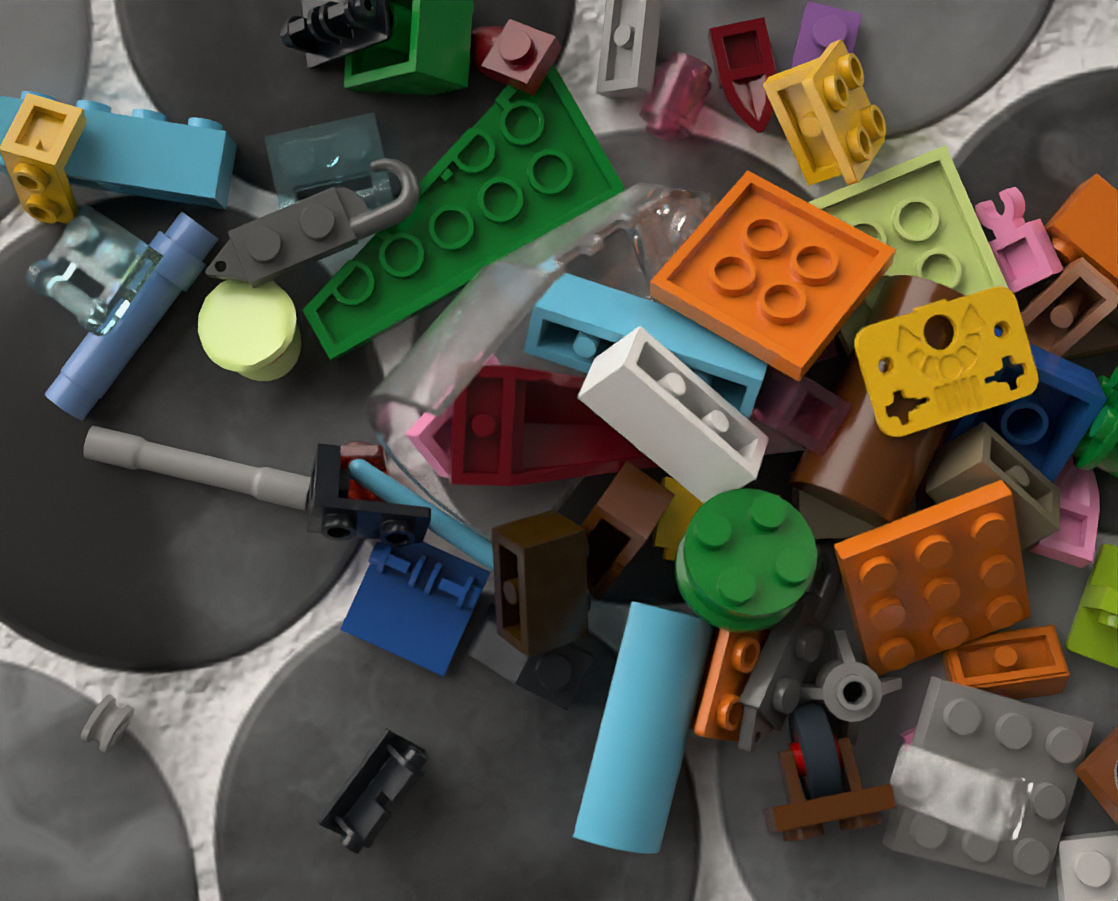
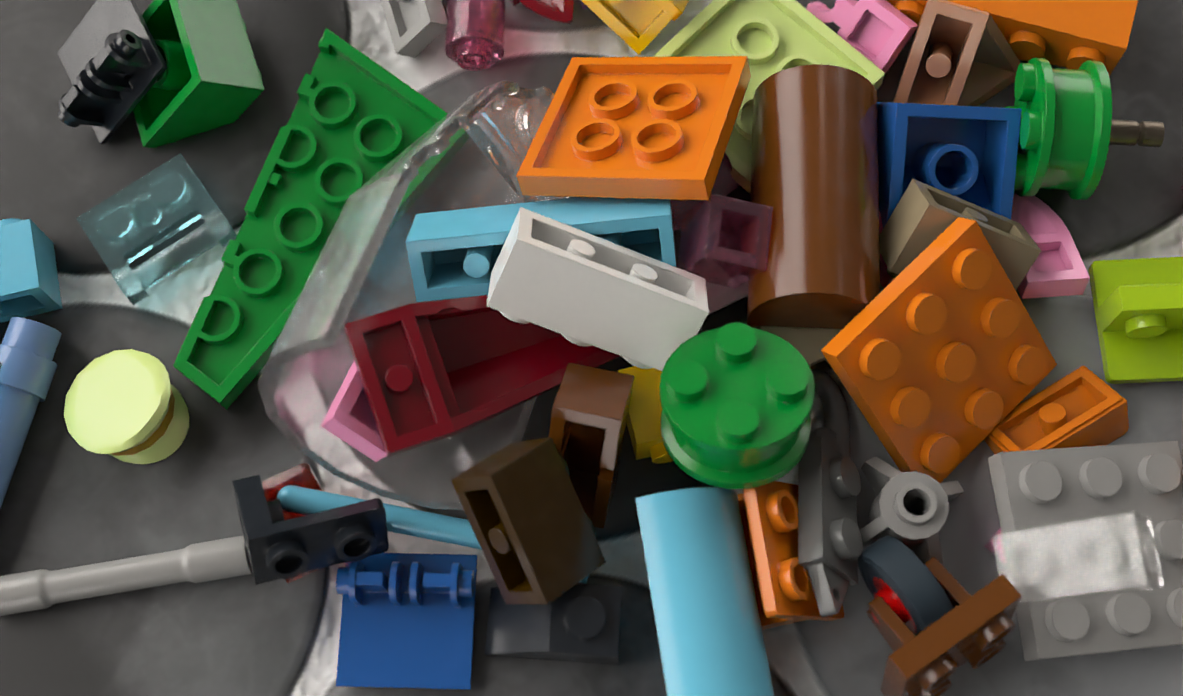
camera: 20 degrees left, 15 degrees down
dark grey plate [205,158,420,288] -> none
dark red plate [470,19,562,95] -> none
yellow axle [854,286,1039,437] -> none

